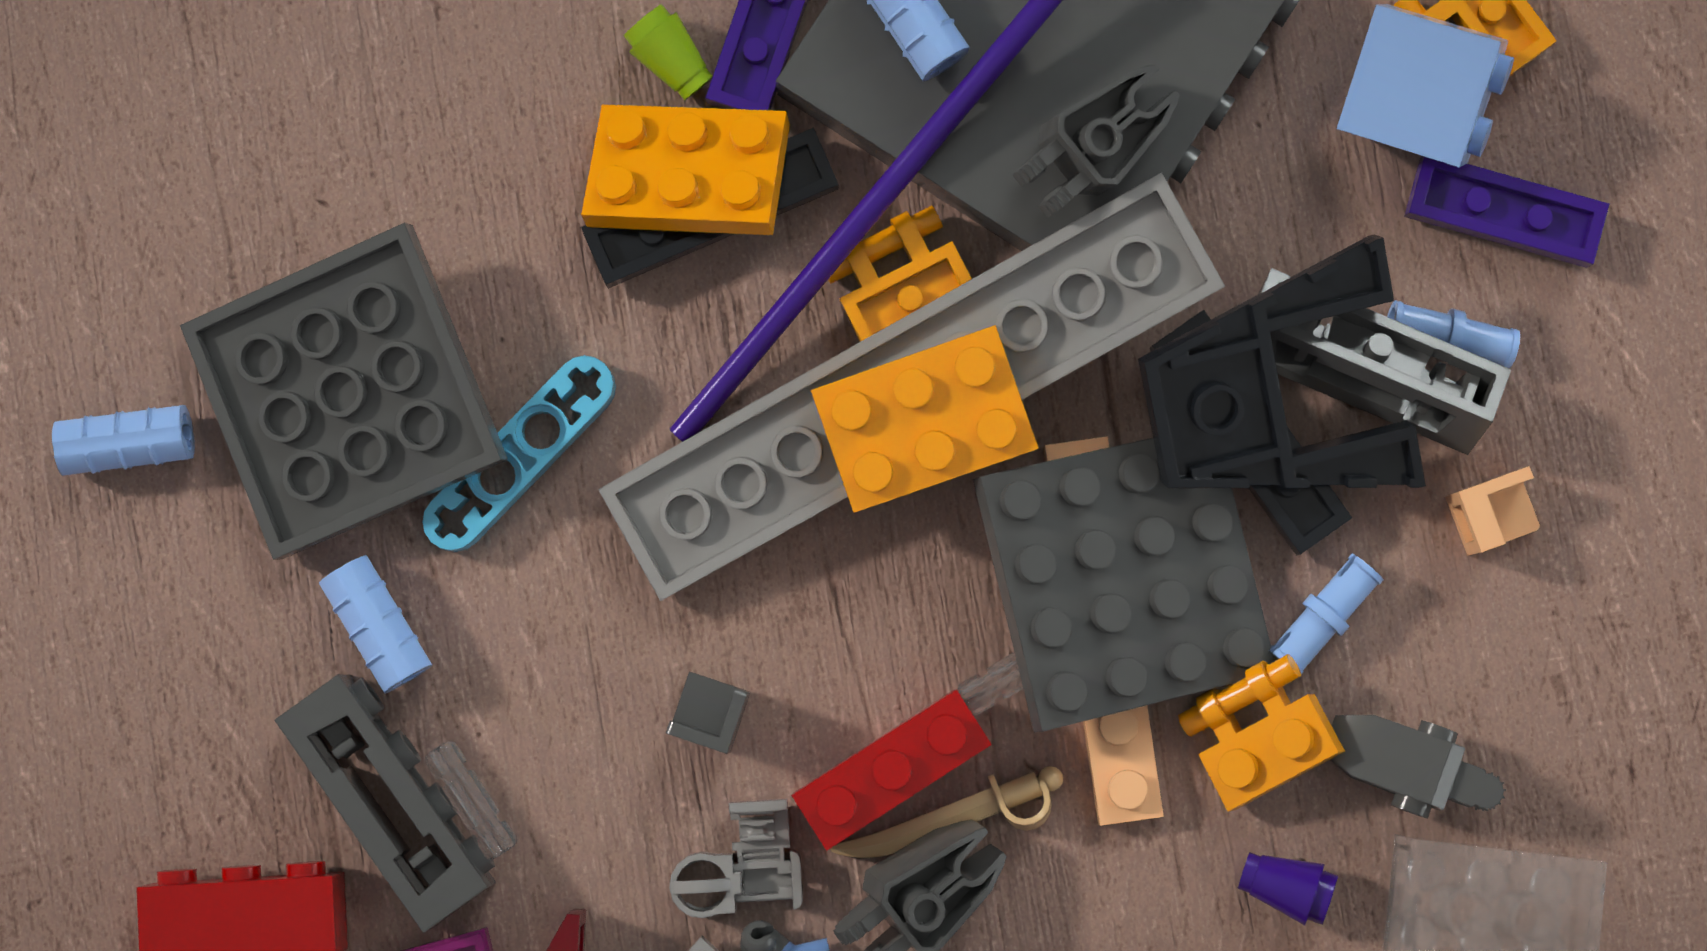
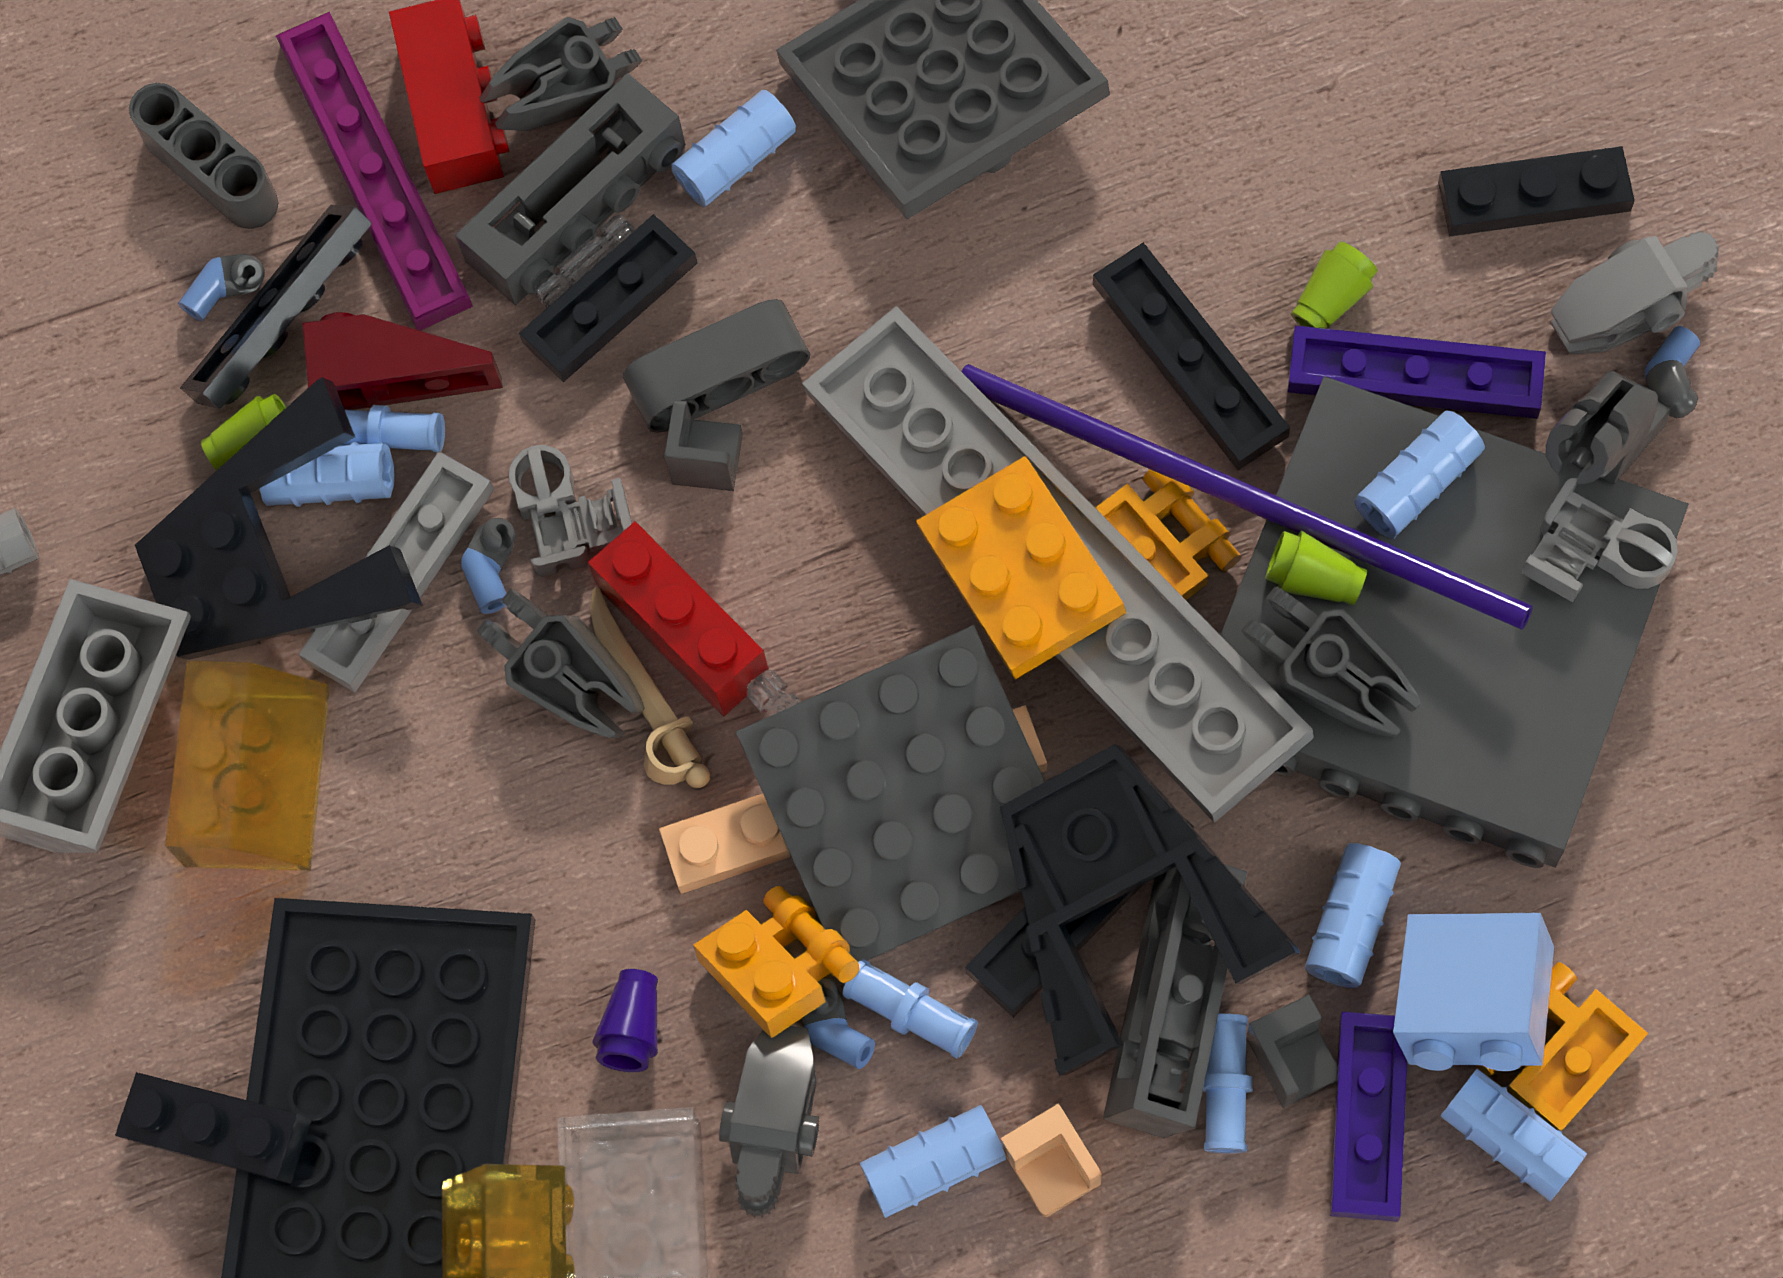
camera: 85 degrees right, 15 degrees down
medium azure beam [422,355,616,552] -> none
light orange plate [581,104,790,235] -> none
none -> dark grey hinge [479,17,643,131]
none -> black plate [519,214,697,383]
none -> dark grey beam [623,299,811,433]
none -> medium blue arm [803,977,875,1069]
none -> light blue axle [860,1105,1007,1218]
none -> dark grey panel [1246,994,1337,1108]
none -> lime cone [1265,531,1367,606]
none -> light blue axle [1304,843,1401,988]
none -> light blue axle [1440,1069,1587,1201]

